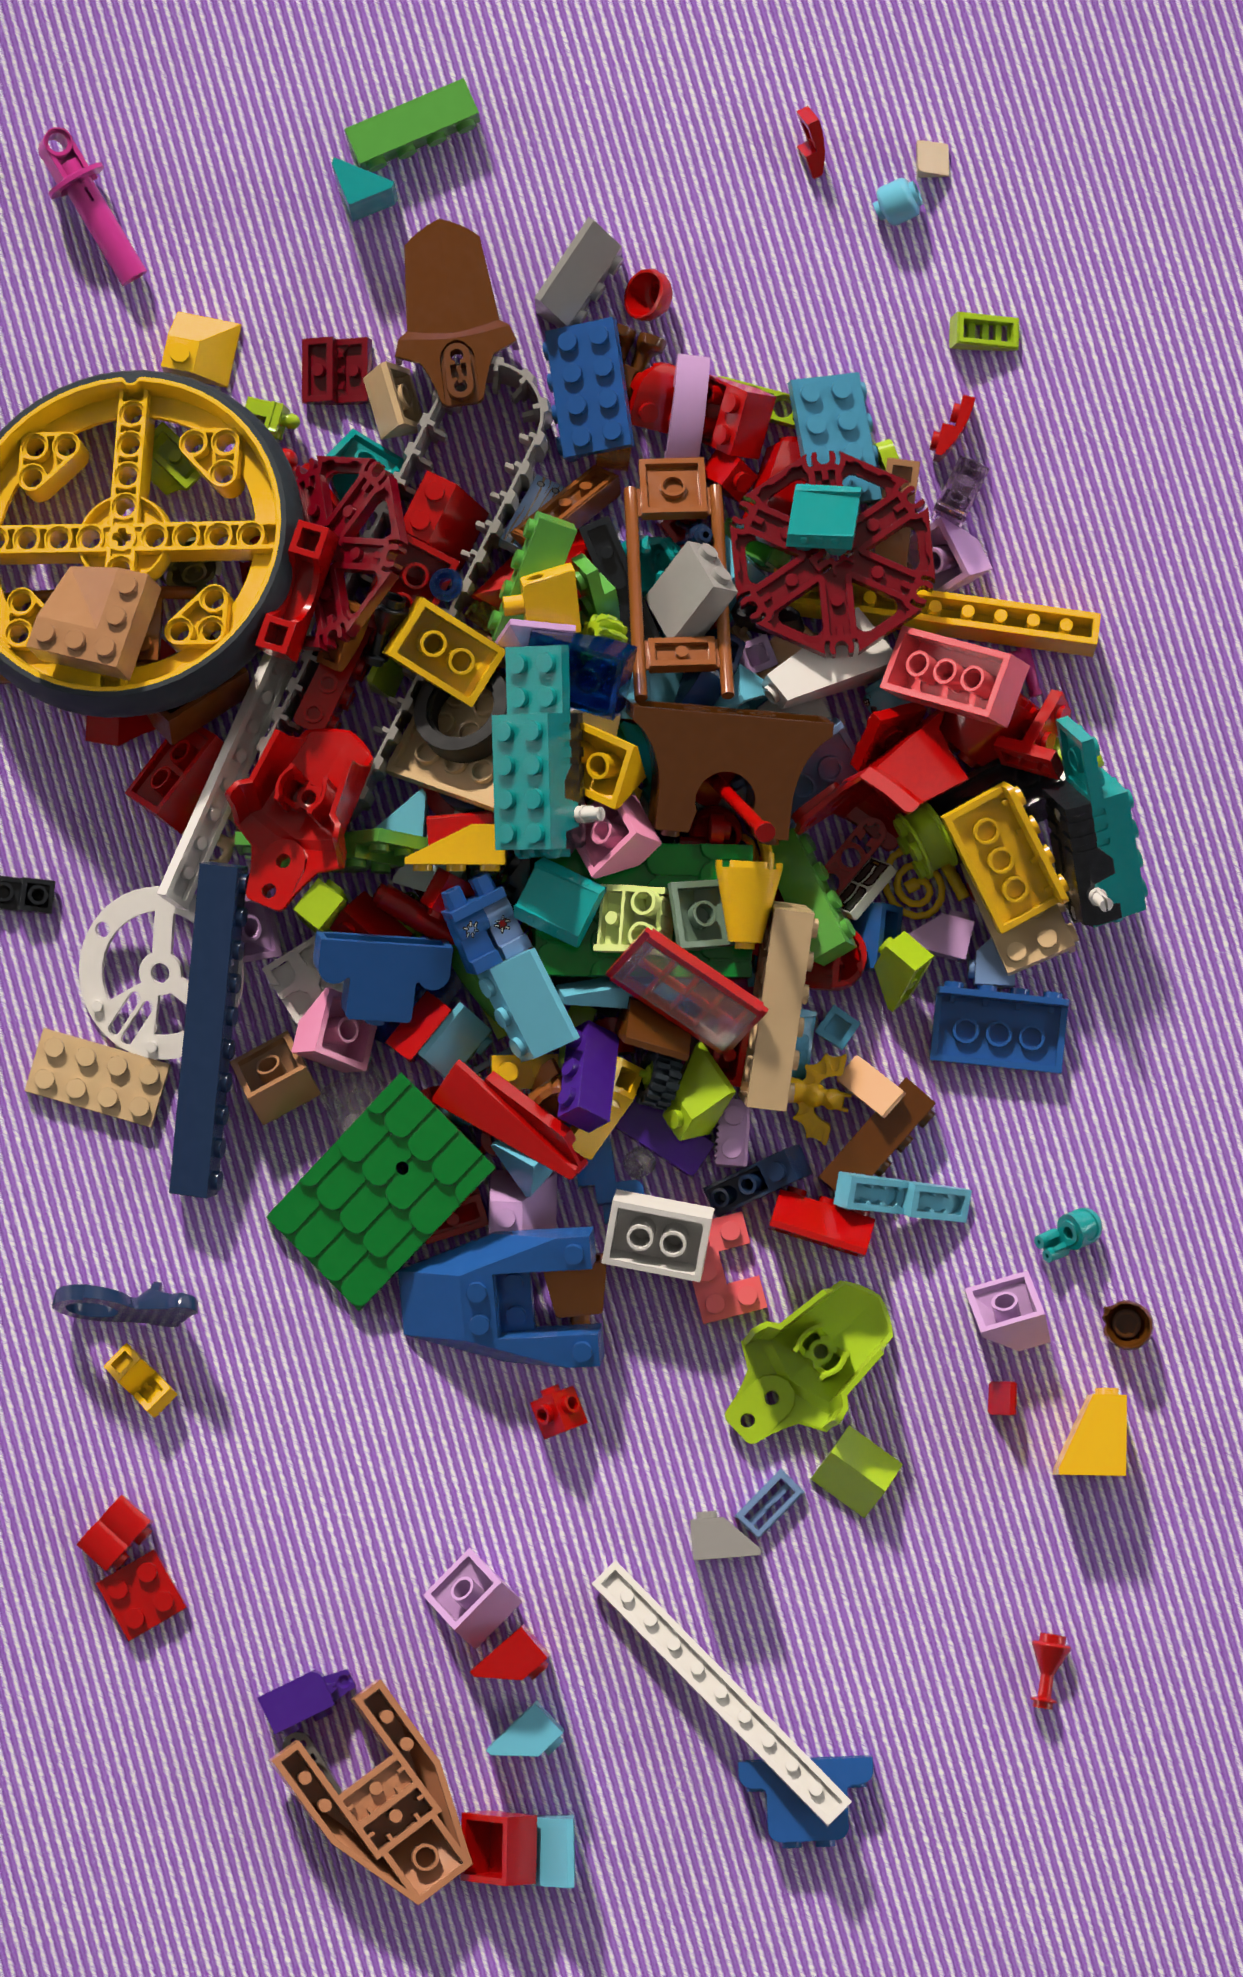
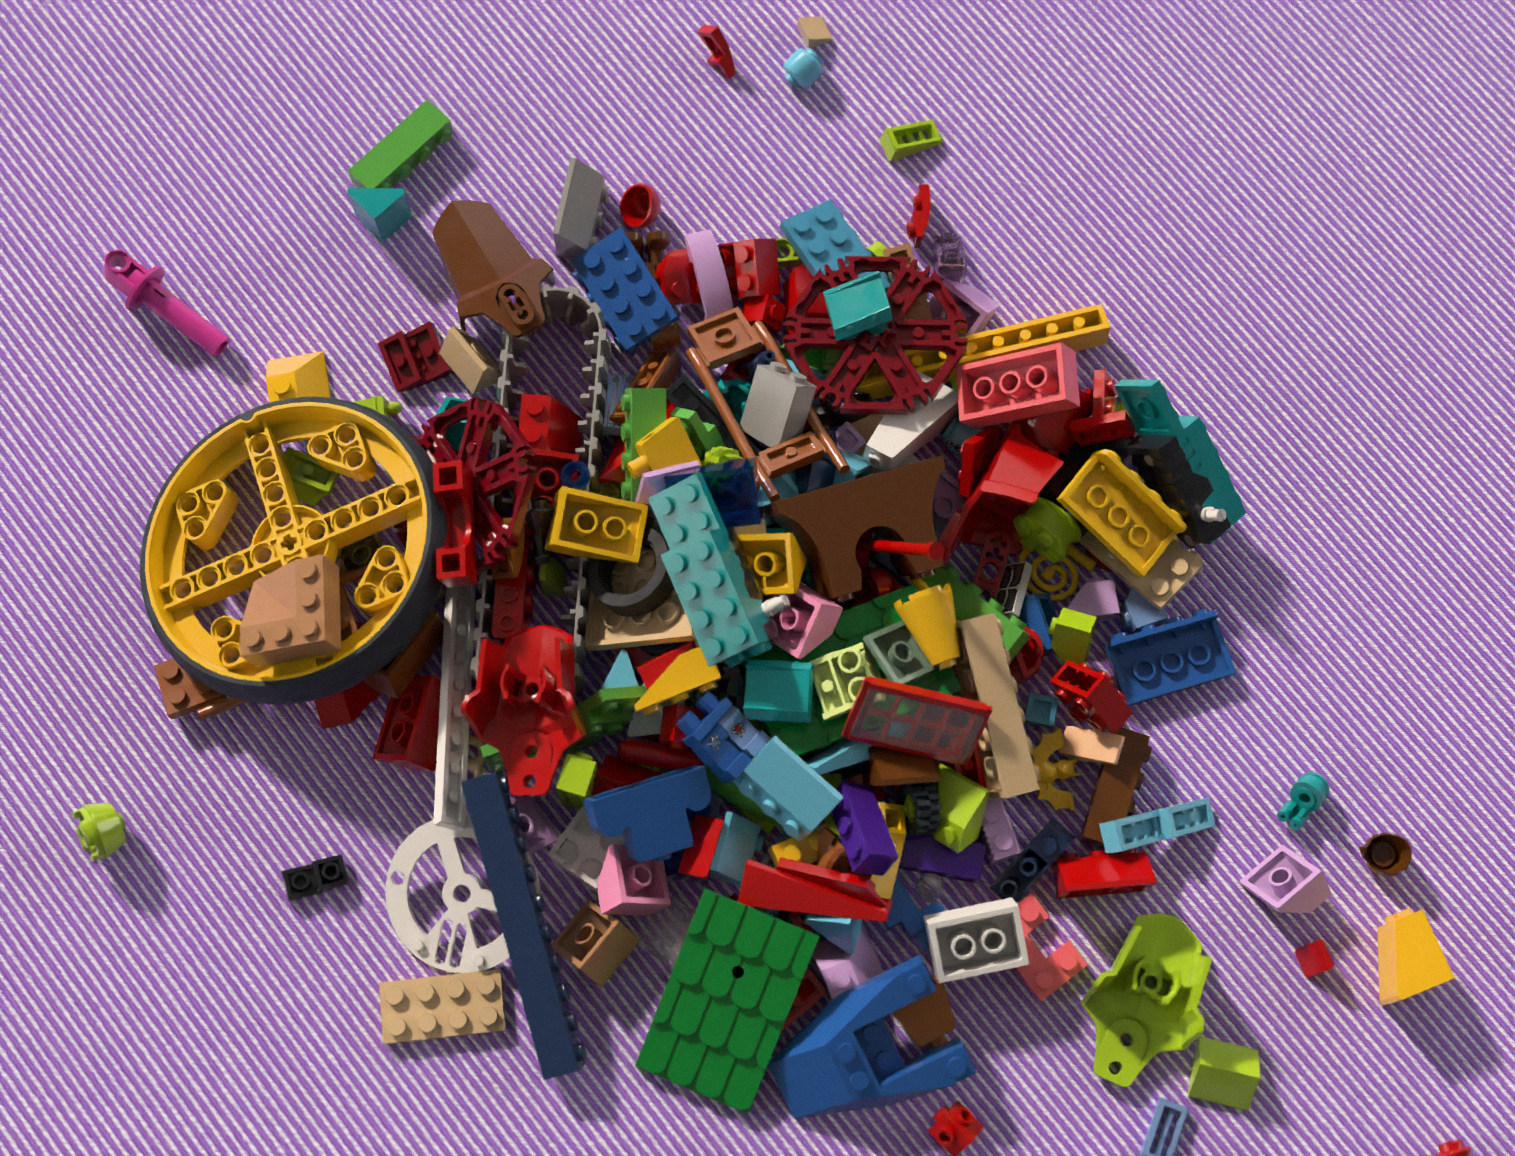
camera: 30 degrees left, 10 degrees down
none -> red brick [1049,660,1133,735]

